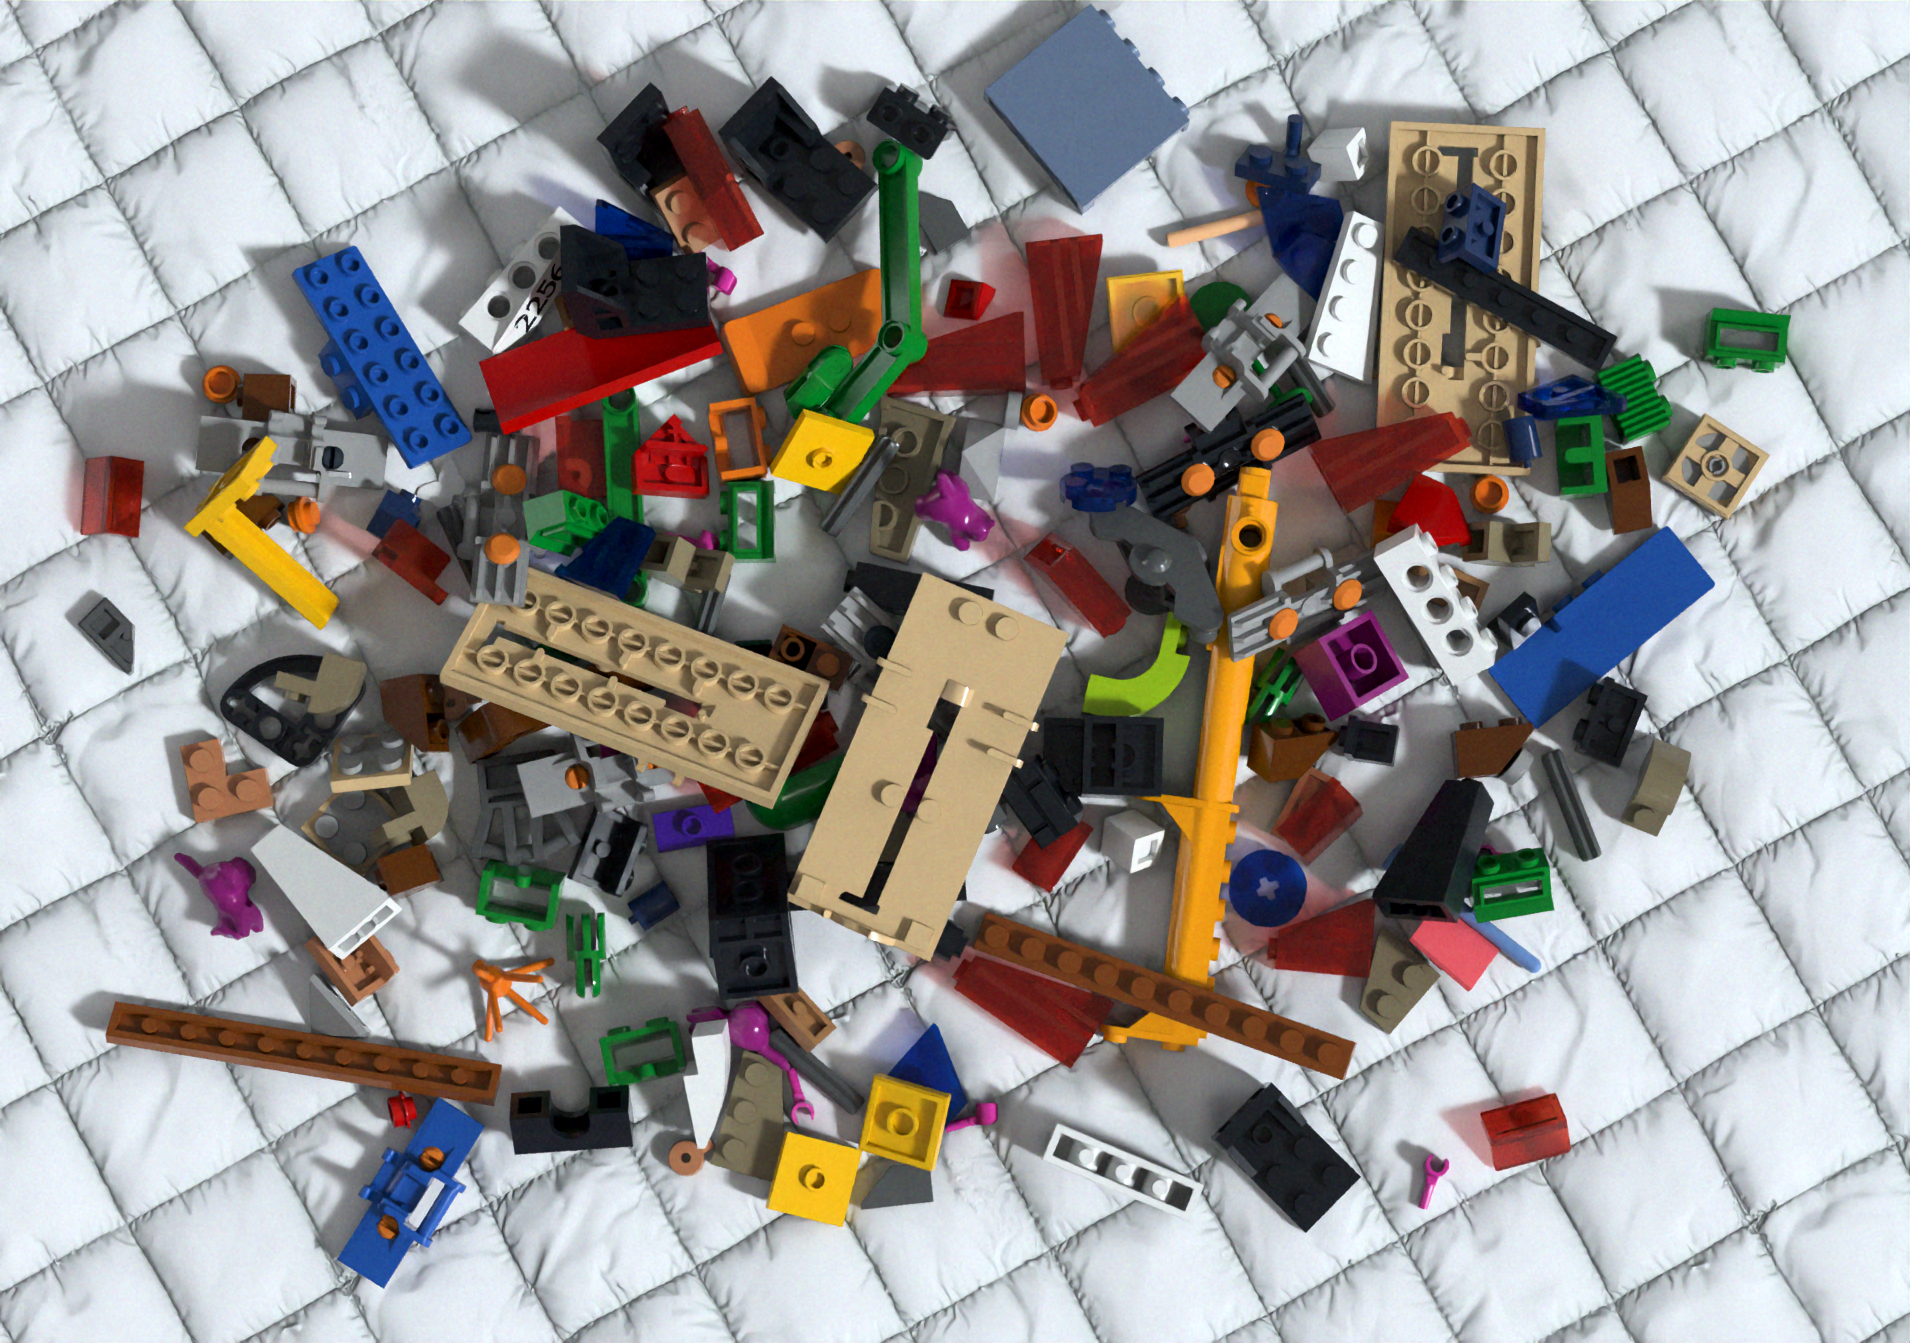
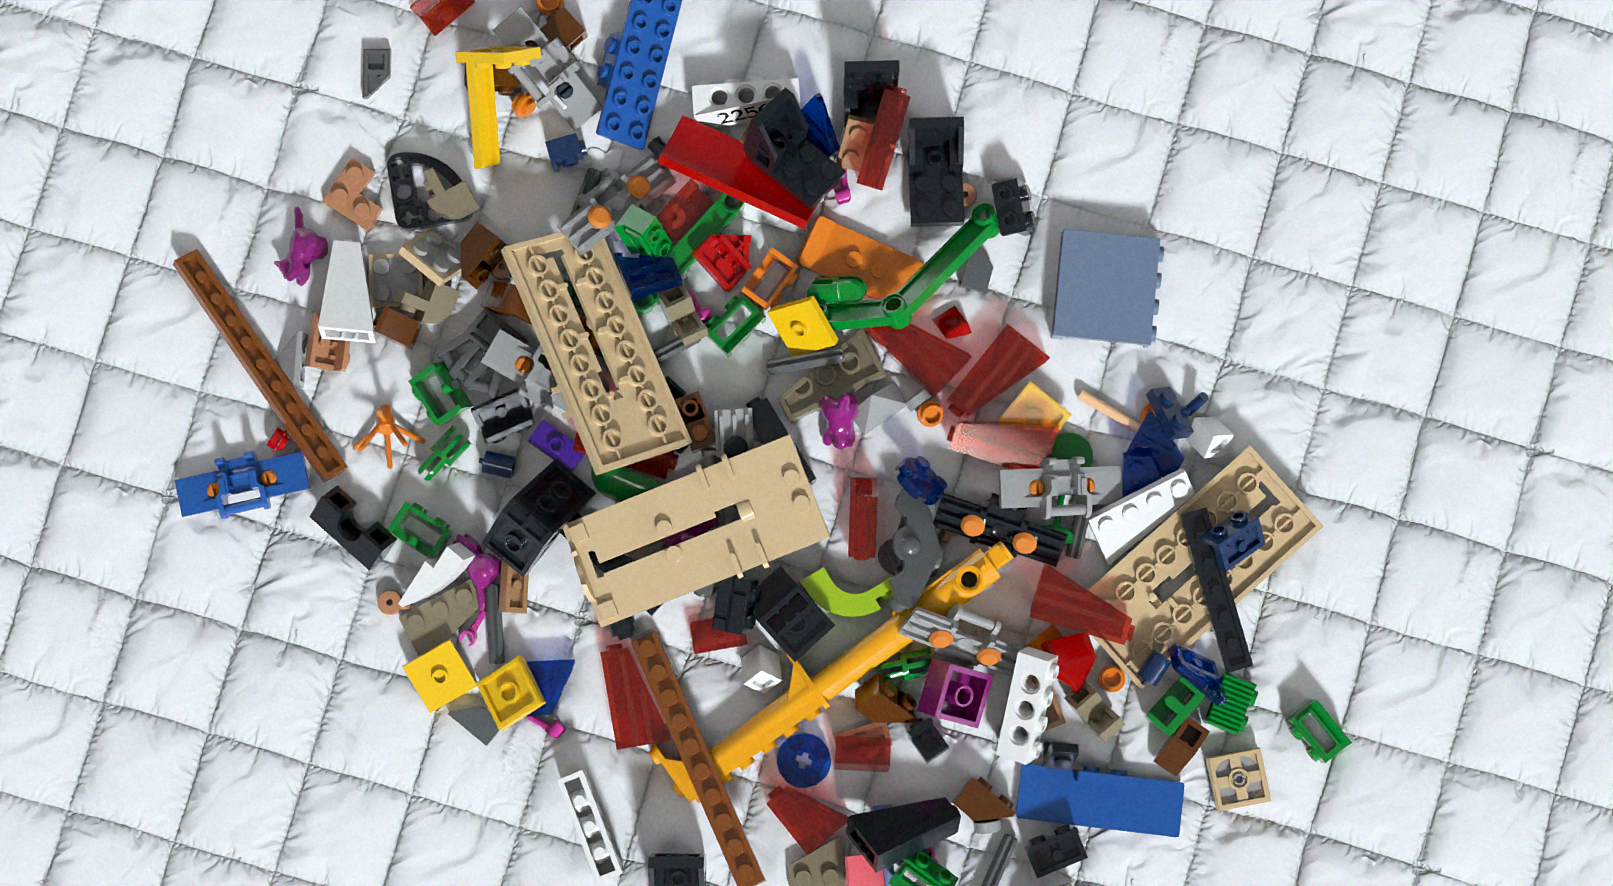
camera: 45 degrees right, 0 degrees up
clear red panel [371,518,451,606] -> none

